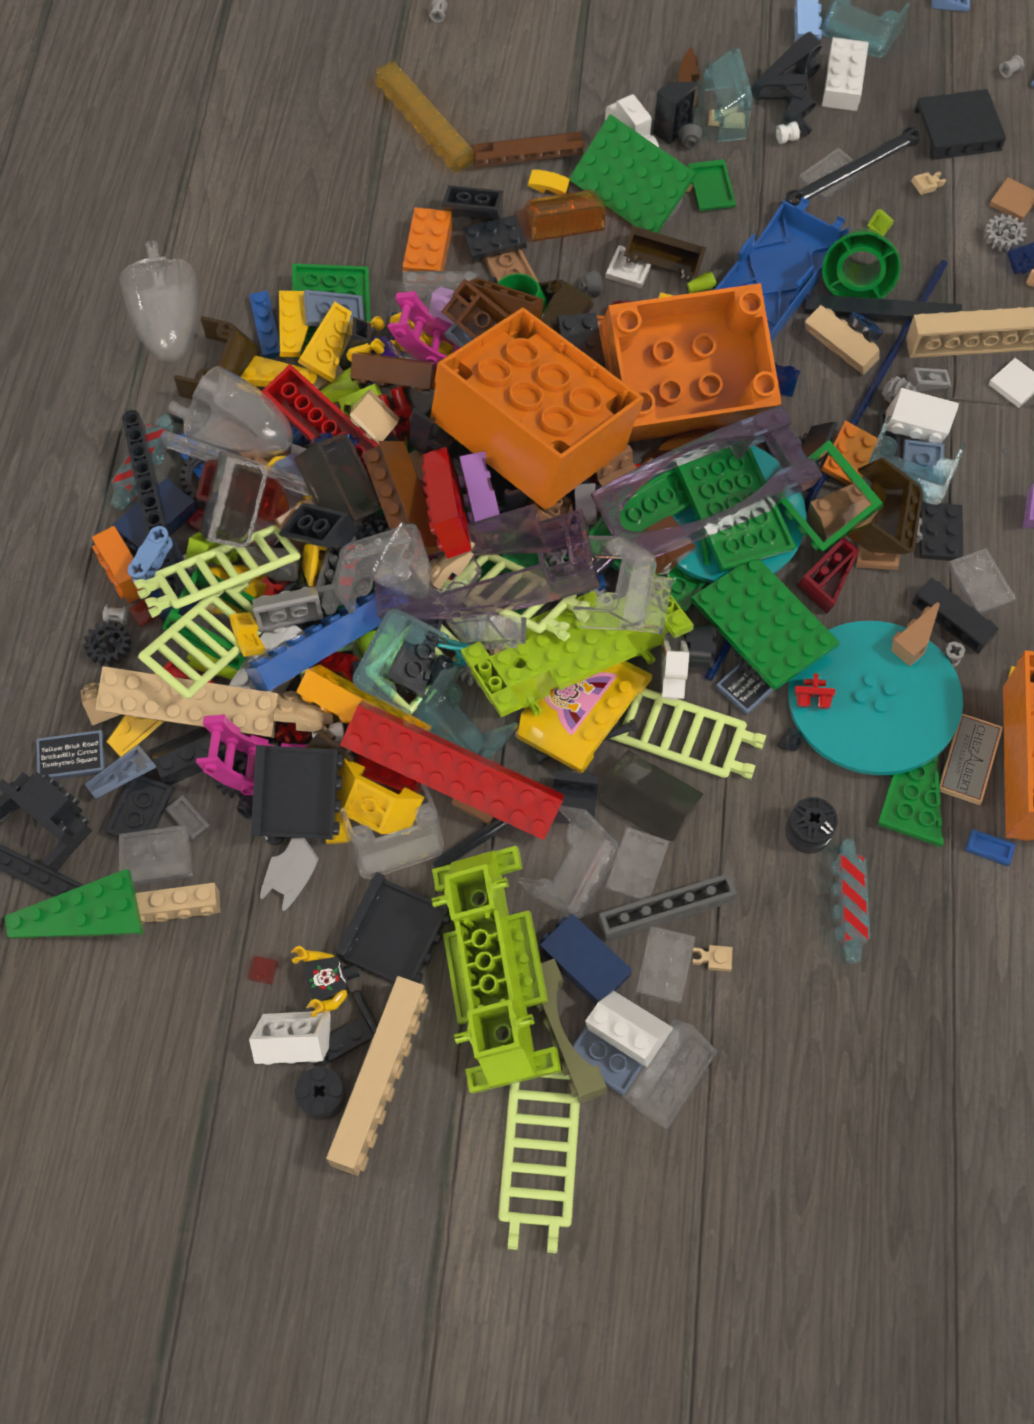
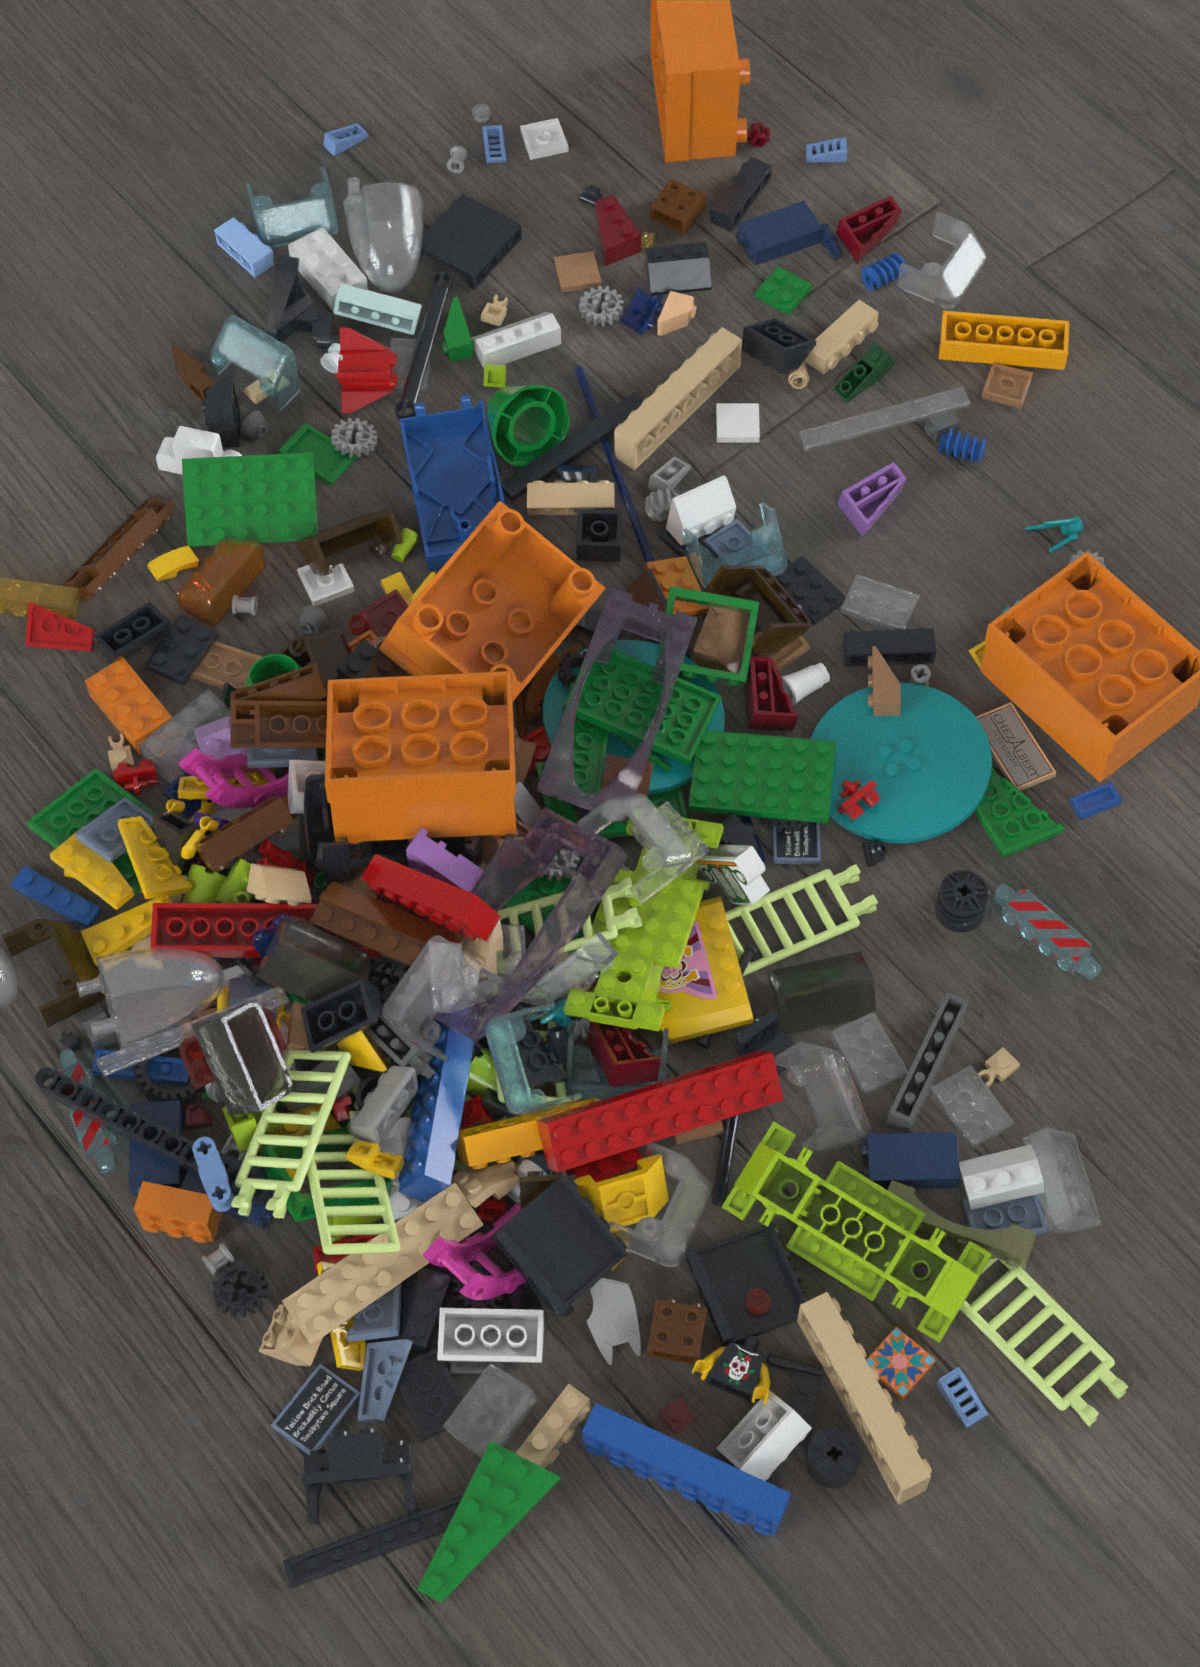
camera: 45 degrees left, 5 degrees down
clear red plate [129,598,159,627] -> none
none -> red wing [25,602,95,652]
none -> tan plate [107,733,135,772]
none -> red hips [113,759,159,795]
none -> light grey bush [232,595,258,616]
none -> light grey gear [331,418,378,457]
none -> light aqua brick [333,283,422,335]
none -> red brick [335,328,398,414]
none -> clear windscreen [344,177,424,294]
none -> sand blue wing [346,1282,402,1342]
none -> white slope [437,1308,544,1363]
none -> green slope [441,297,474,362]
none -> white slope [471,312,561,369]
none -> black brick [576,509,622,562]
none -> blue brick [582,1403,791,1536]
none -> dark red wedge [587,1021,661,1088]
none -> reddish brown brick [647,1298,707,1365]
none -> clear red plate [745,1289,771,1314]
none -> white plant [781,663,830,706]
none -> tile [866,1327,936,1400]
none -> medium blue slope [936,1367,988,1429]

